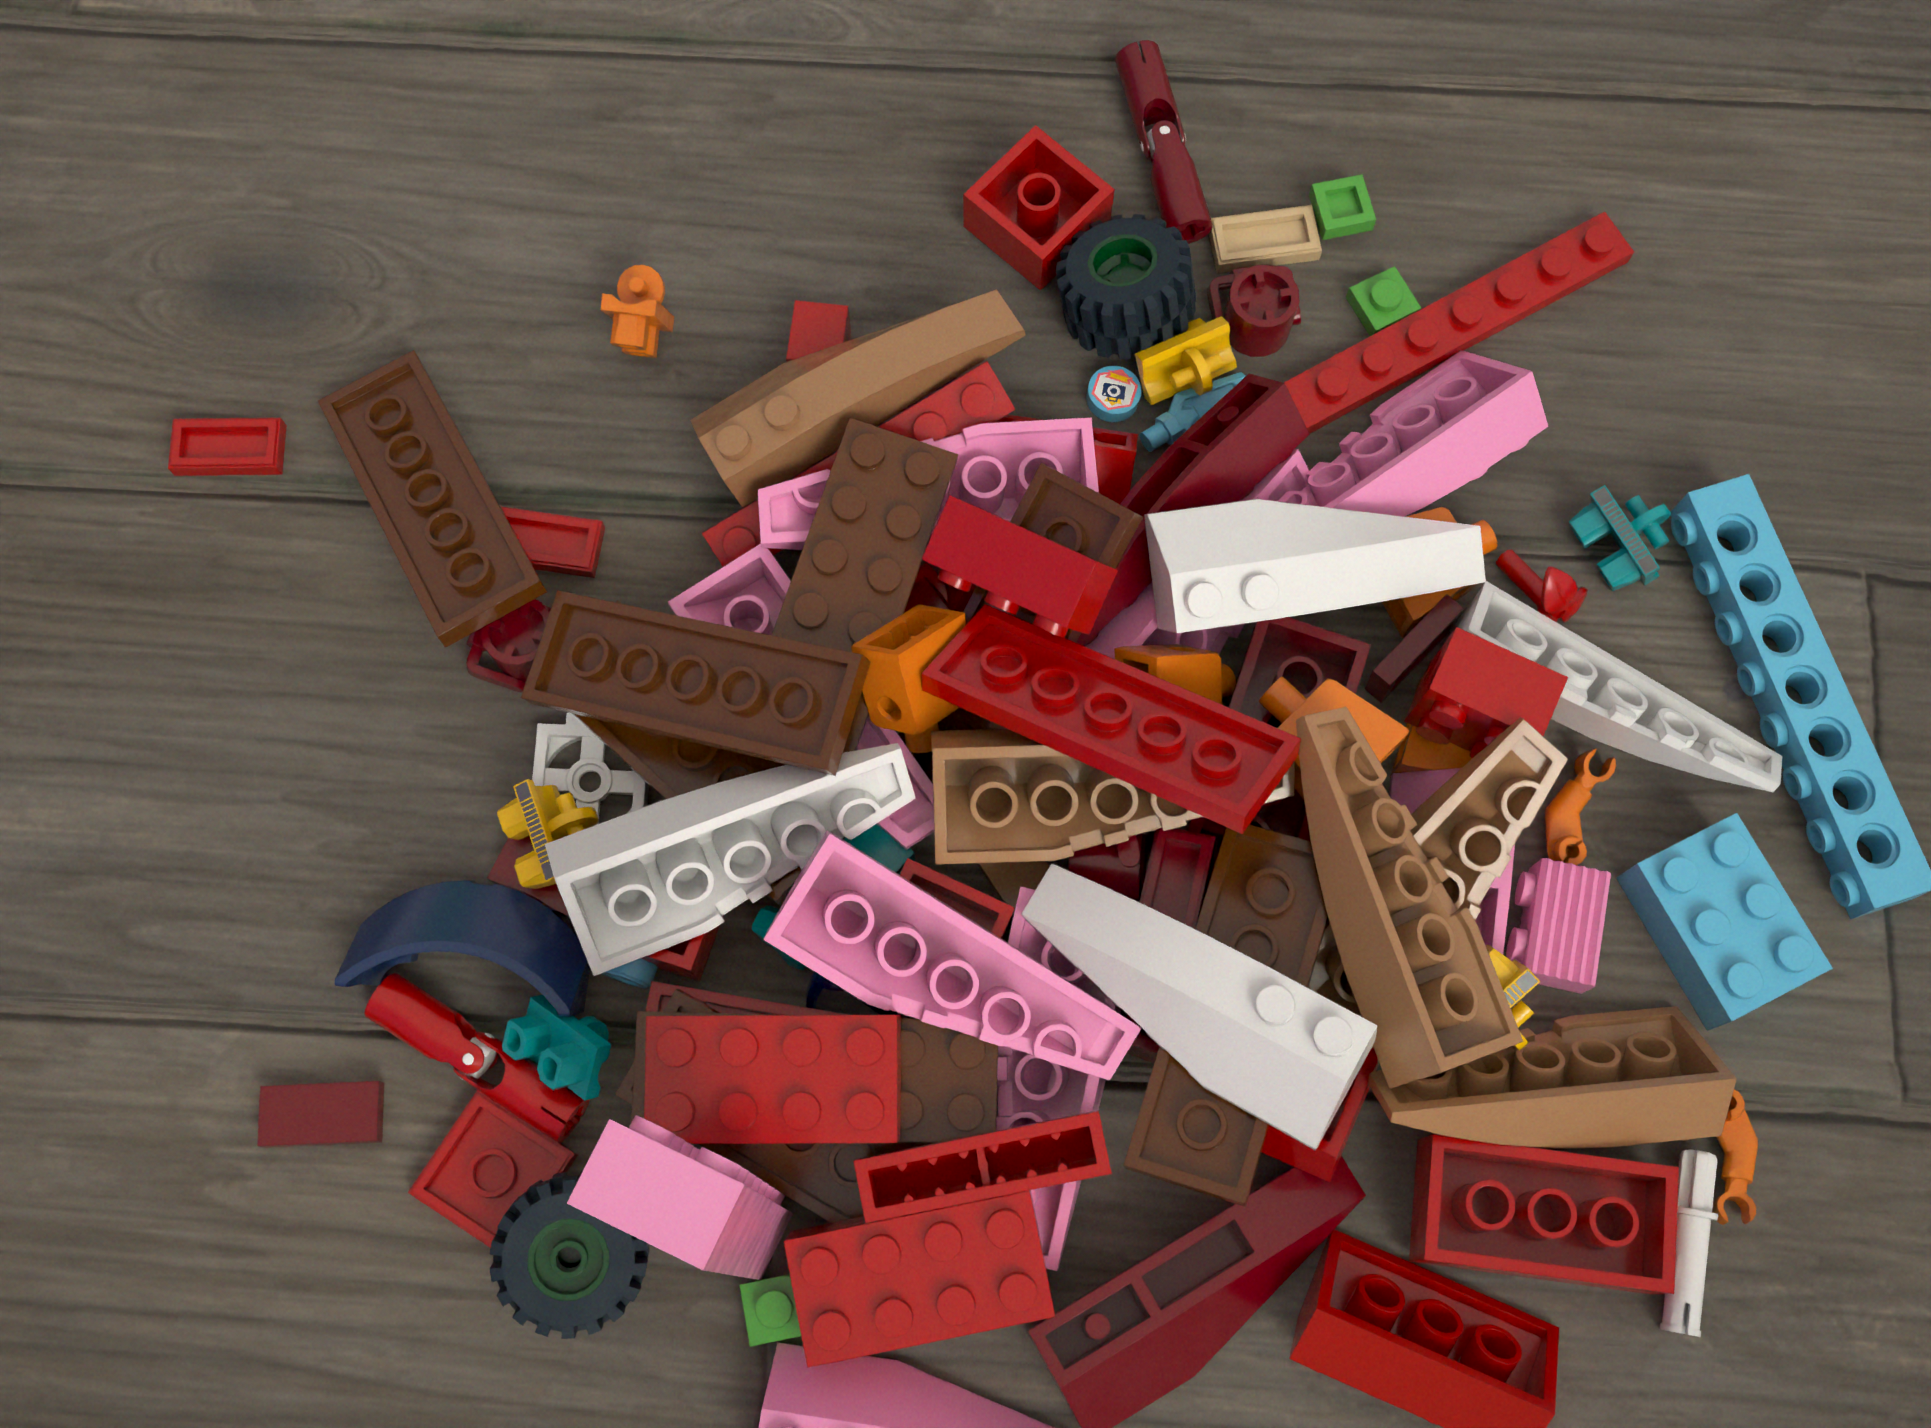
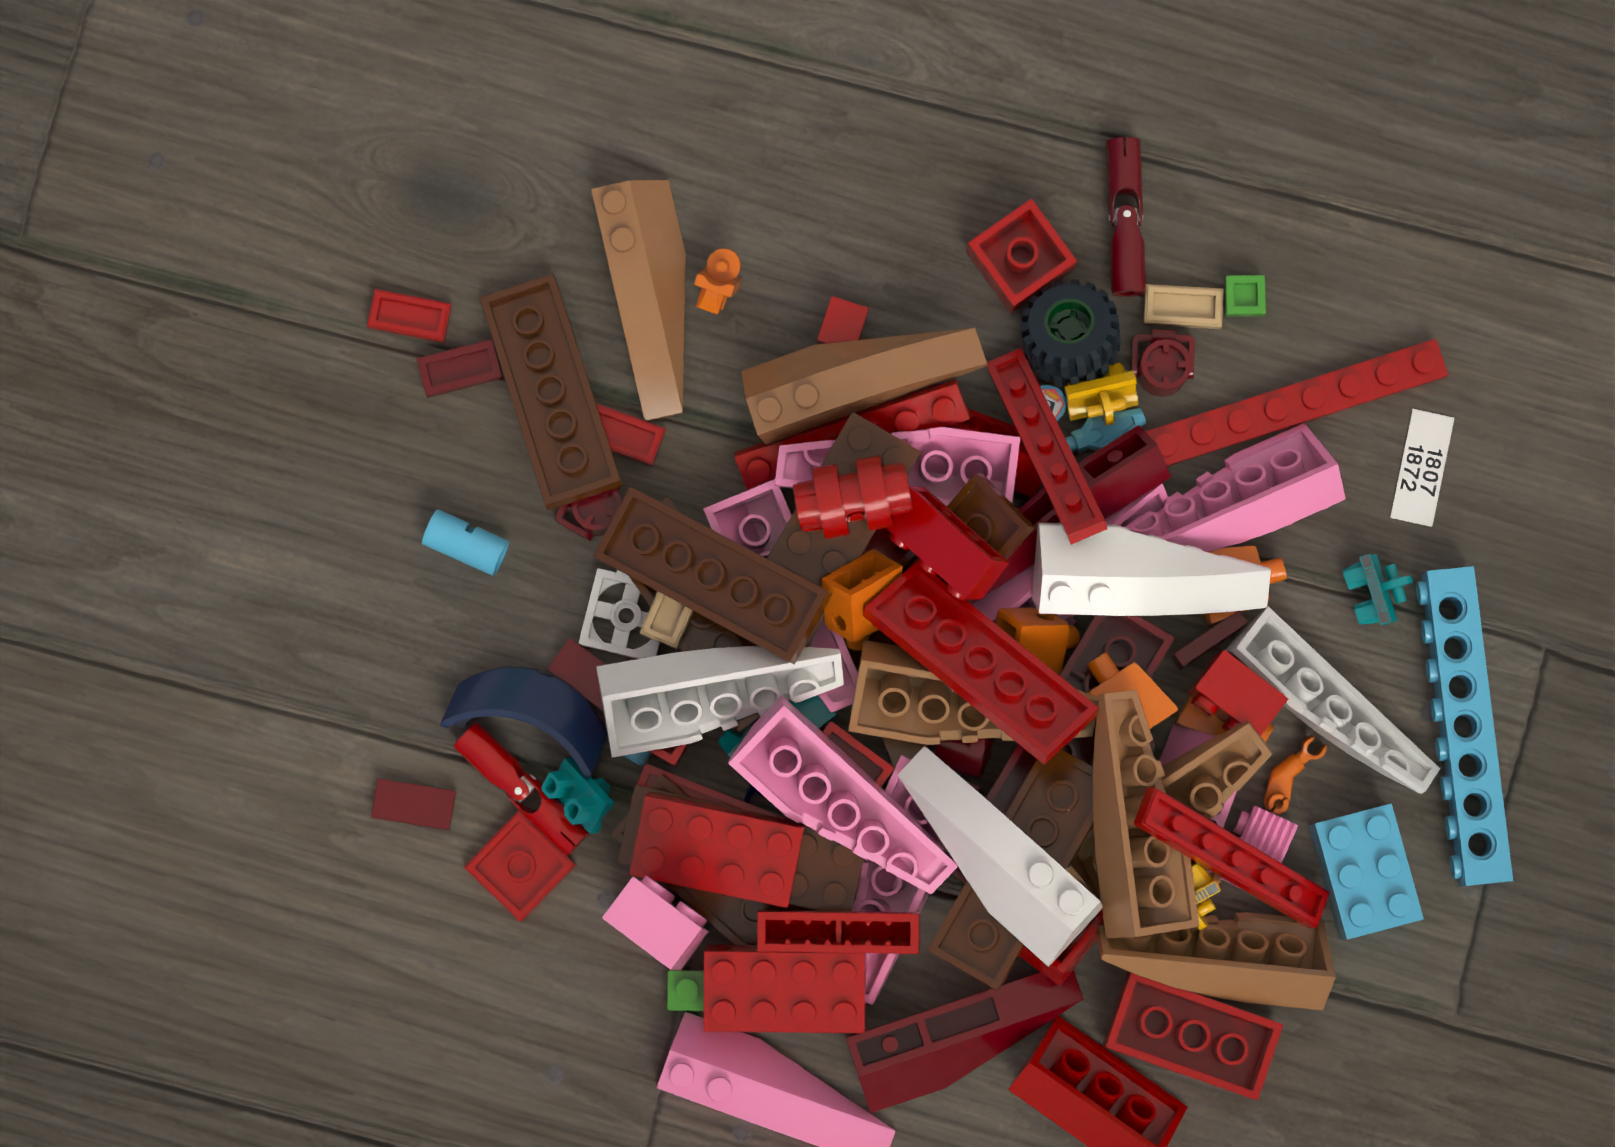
camera: 10 degrees right, 10 degrees up
black wheel [489,1171,649,1339] -> none
yellow hips [497,779,599,889] -> none
dark red tile [1139,828,1216,929] -> none
bright green plate [1346,266,1422,336] -> none
red plant [1496,549,1588,623] -> none
white axle [1660,1149,1718,1337] -> none
orange arm [1712,1089,1758,1225] -> none
none -> dark red tile [417,339,503,398]
none -> medium azure pin [422,509,510,577]
none -> medium nougat wedge [591,180,686,422]
none -> tan tile [640,591,694,650]
none -> red piece [793,455,913,539]
none -> red plate [986,348,1108,545]
none -> red tile [1133,787,1330,928]
none -> white sticker [1390,409,1454,527]

